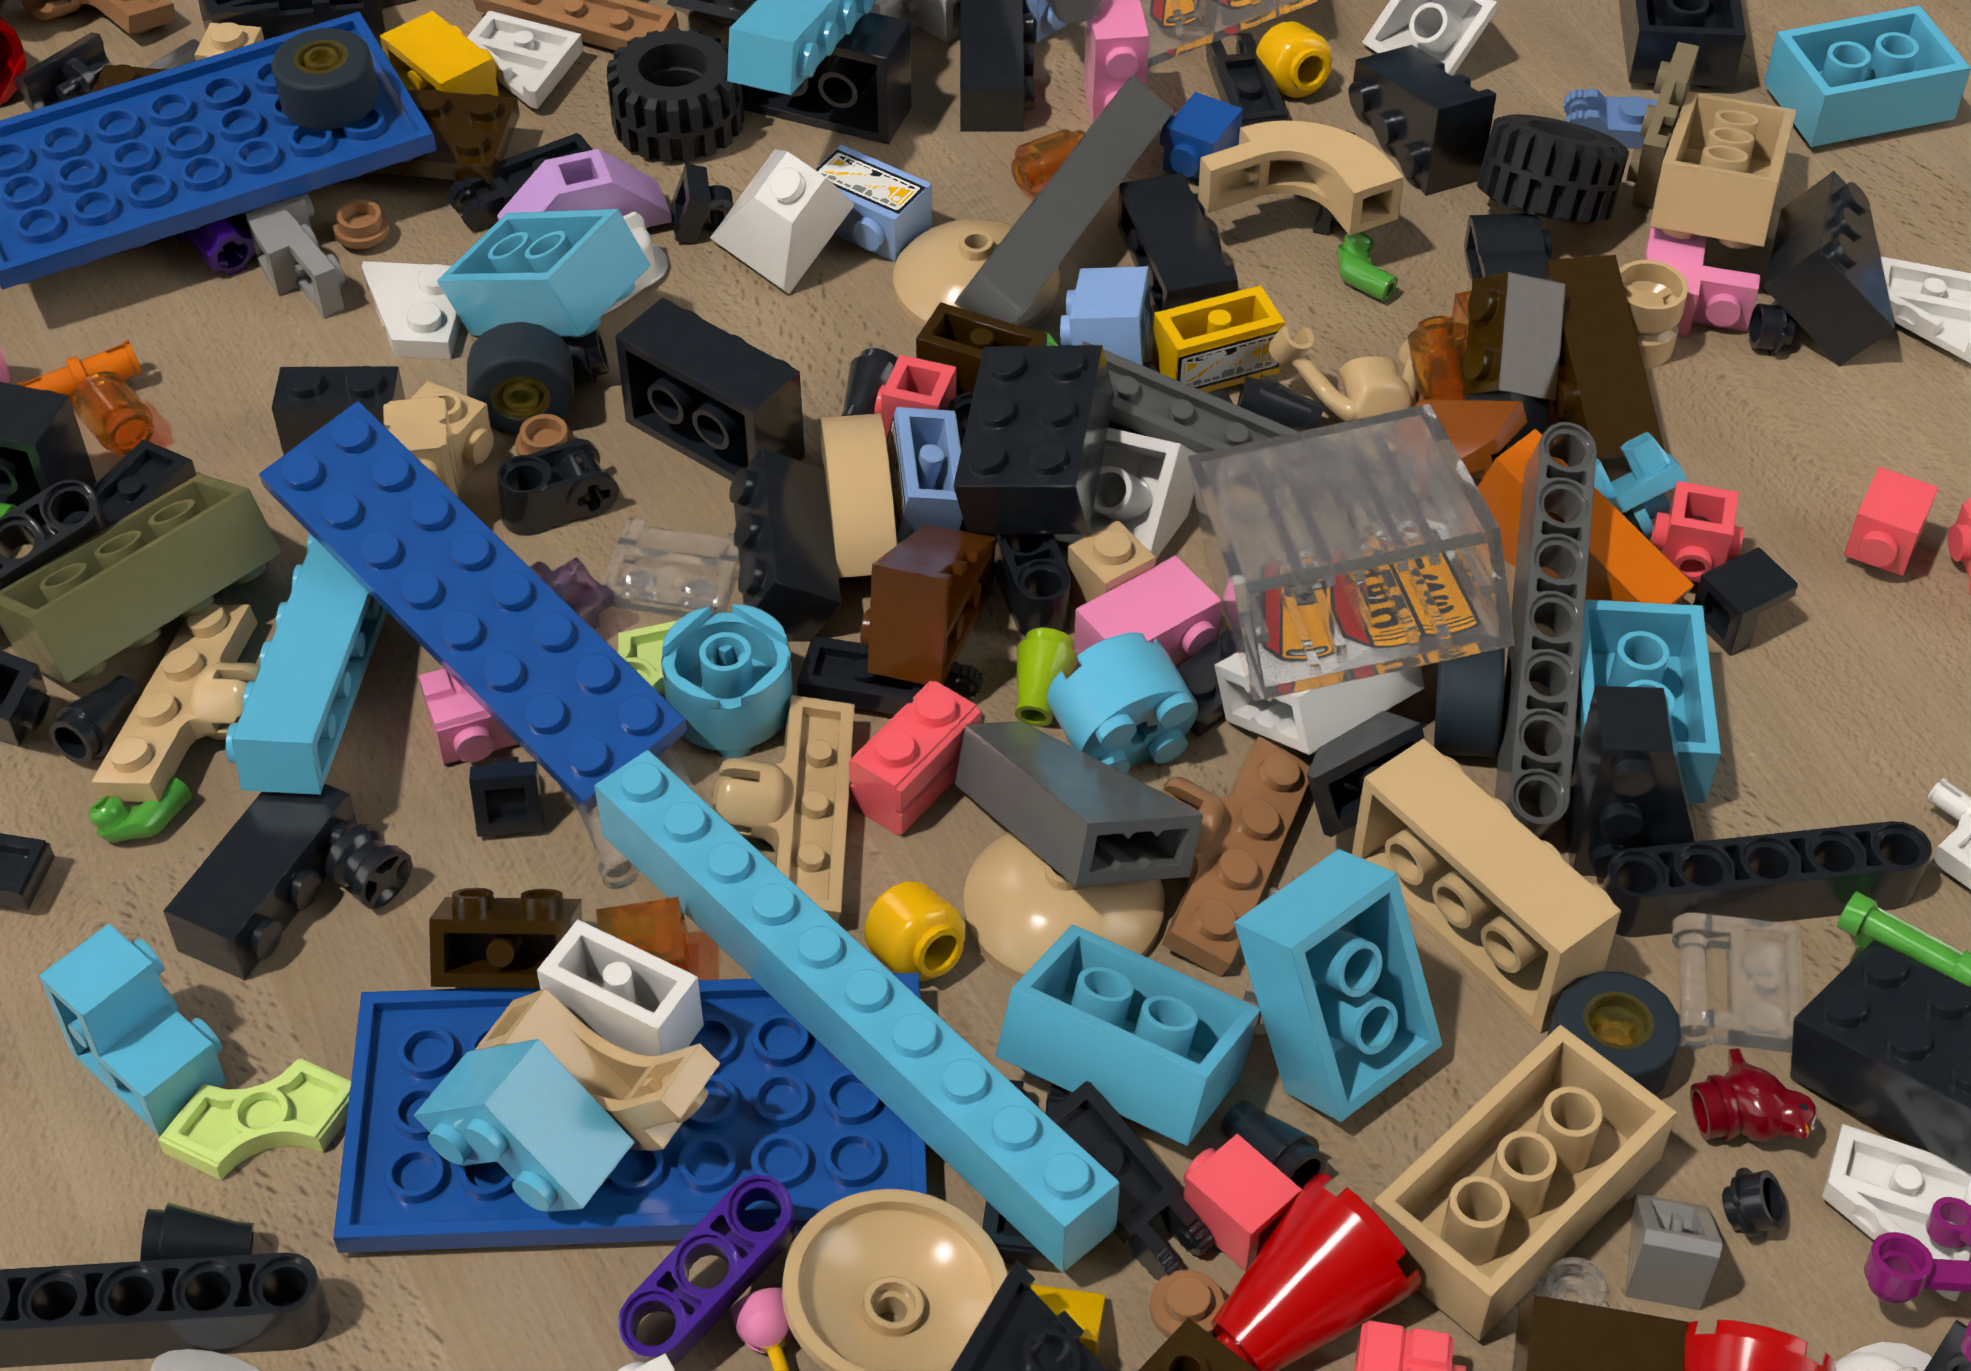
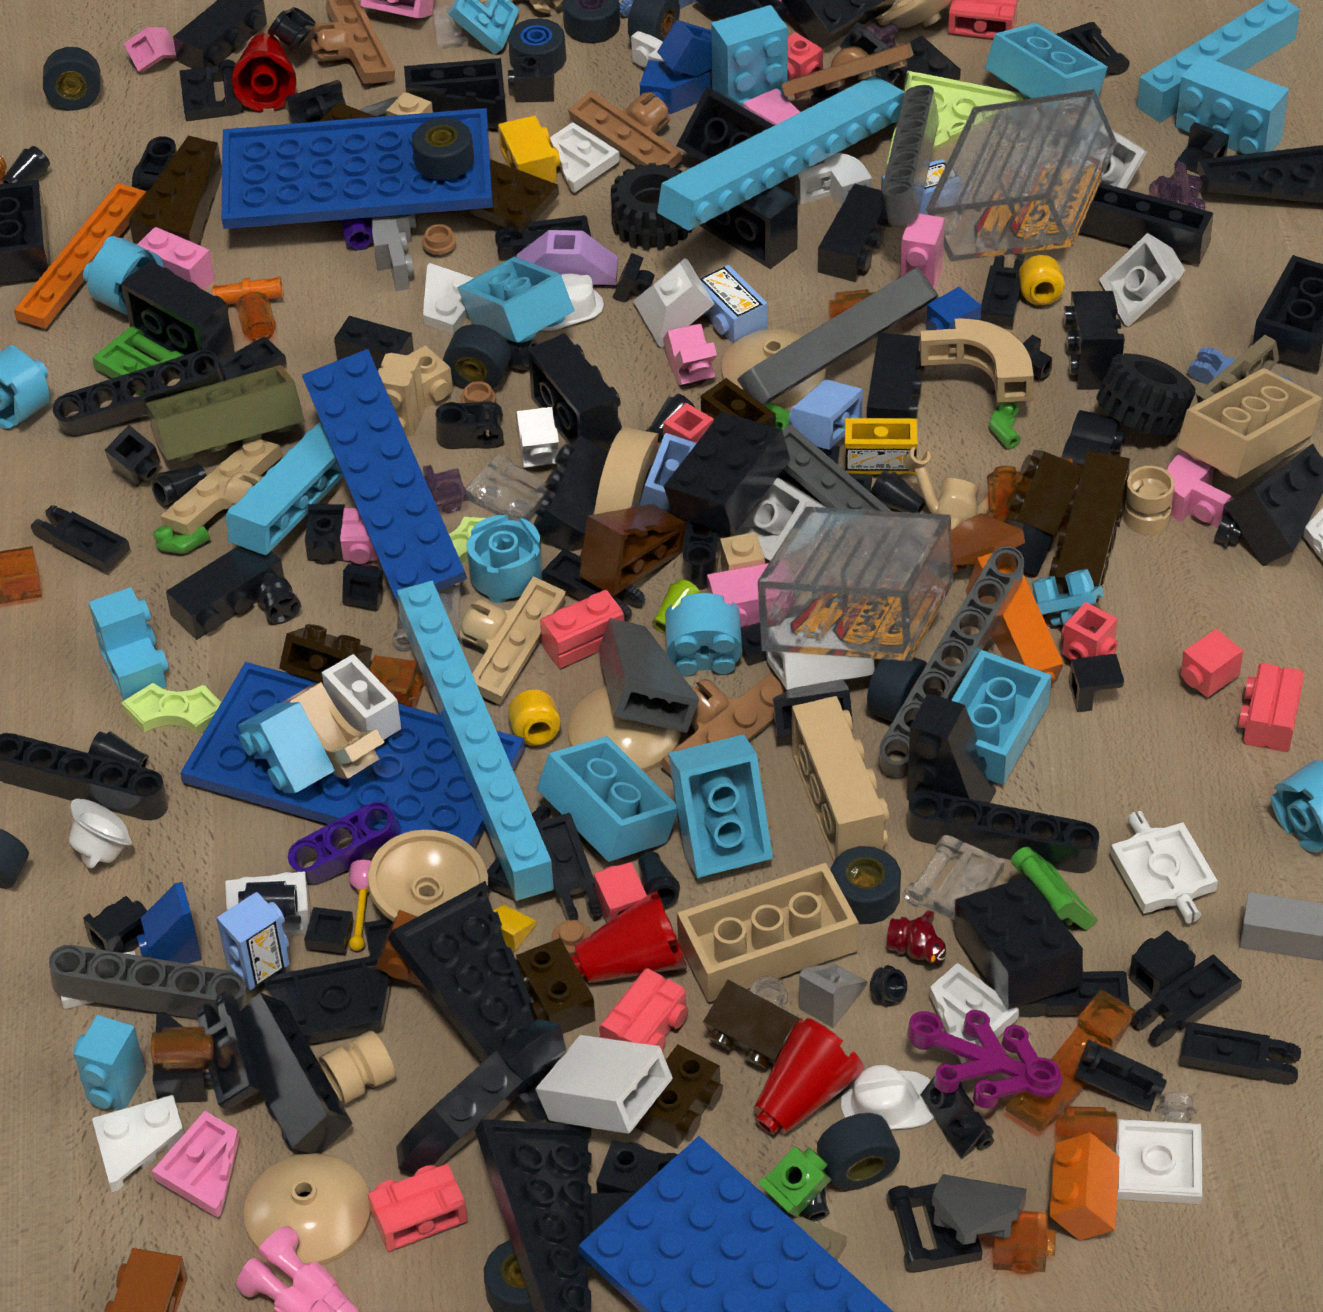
camera: 25 degrees right, 0 degrees up
none -> black brick [305,504,345,561]
none -> white brick [516,407,559,468]
none -> bright pink brick [663,324,717,385]

